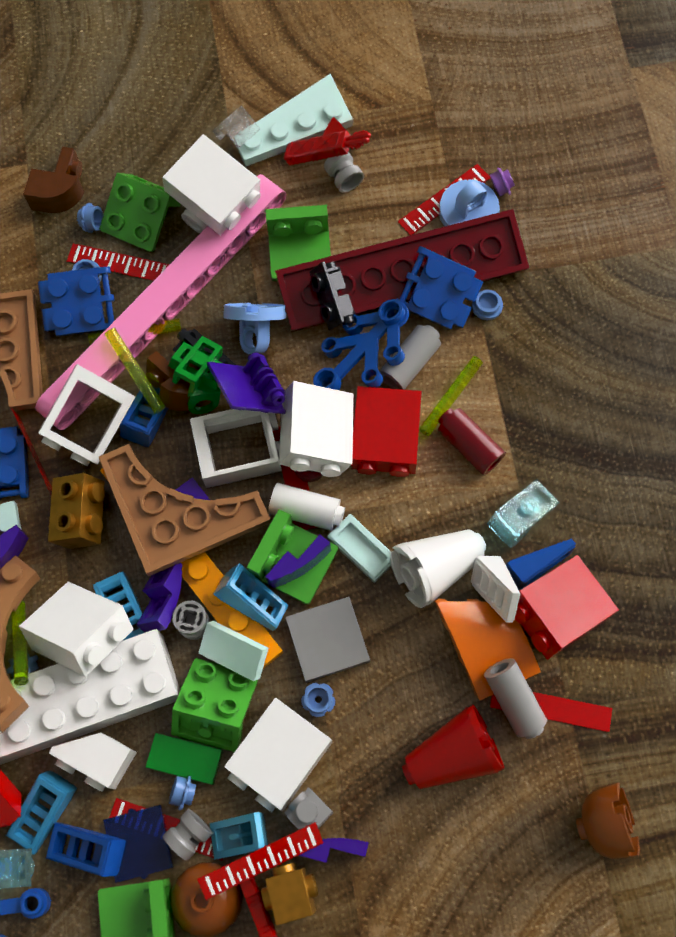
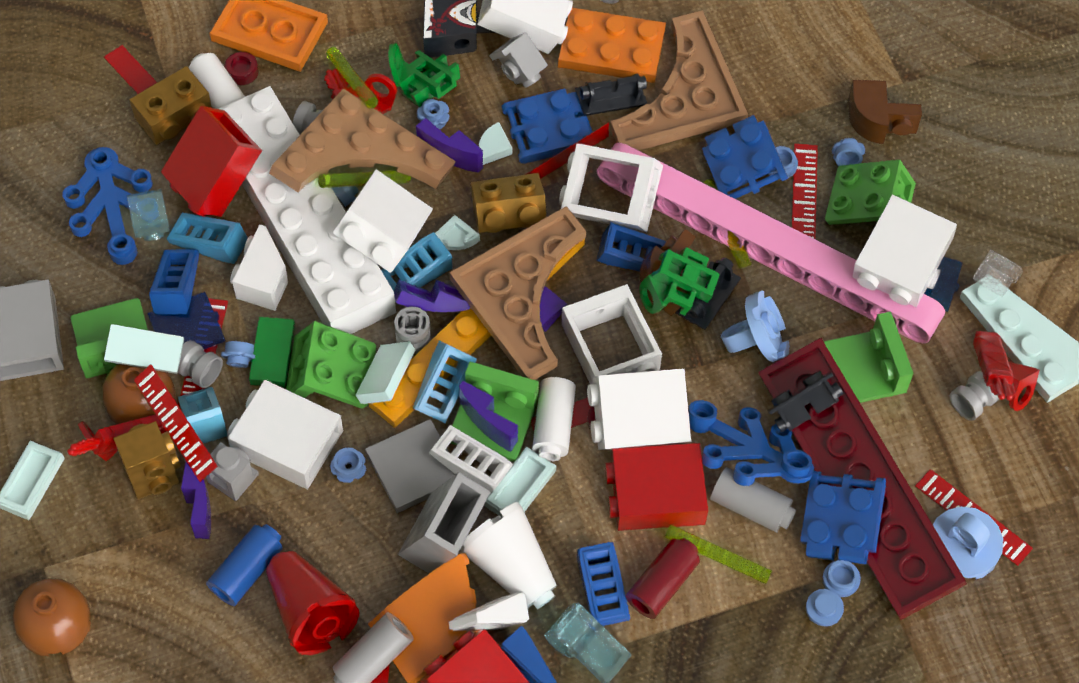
camera: 75 degrees right, 10 degrees down
clear neon green bar [105,328,165,414] -> none
dark purple hinge [207,352,286,414] -> none
medium lavender plate [490,168,515,197] -> none
none -> light aqua tile [104,324,184,374]
none -> blue brick [206,524,283,606]
none -> light grey brick [398,472,490,573]
none -> white slope [429,425,513,495]
none -> light aqua tile [435,215,480,250]
none -> blue slope [577,542,630,628]
none -> medium blue plate [806,589,844,626]

